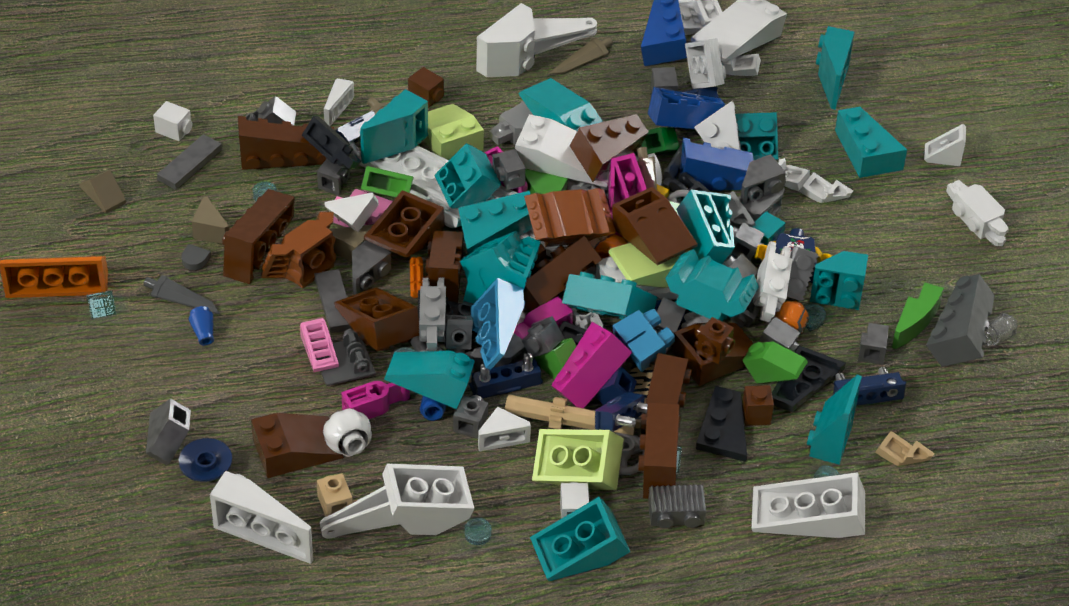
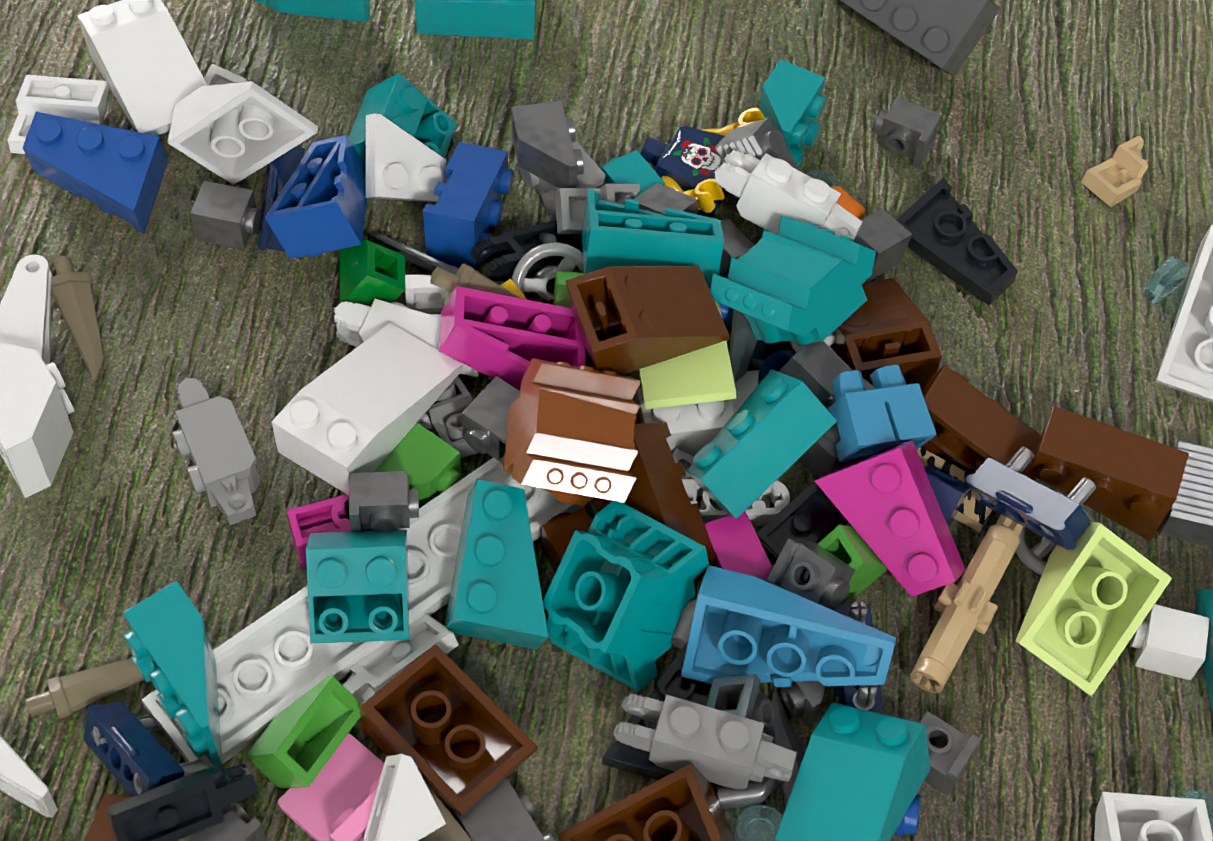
camera: 75 degrees left, 10 degrees up
reddish brown brick [408,67,444,108] -> none
orange axle [410,256,423,299] -> none
yellowish green slope [424,104,484,160] -> none
reddish brown wedge [424,230,463,303] -> none
white slope [478,407,531,452] -> none
teal slope [518,78,603,131] -> none
wedge [569,114,648,182] -> none
reddish brown brick [696,317,735,364] -> none
black wing [696,386,747,462] -> none
bright green slope [742,341,808,383] -> none
reddish brown brick [742,385,774,426] -> none
white slope [778,158,810,191] -> none
white slope [800,173,853,203] -> none
teal slope [807,375,862,465] -> none
dark blue piece [833,367,906,405] -> none
bright green slope [892,283,944,349] -> none

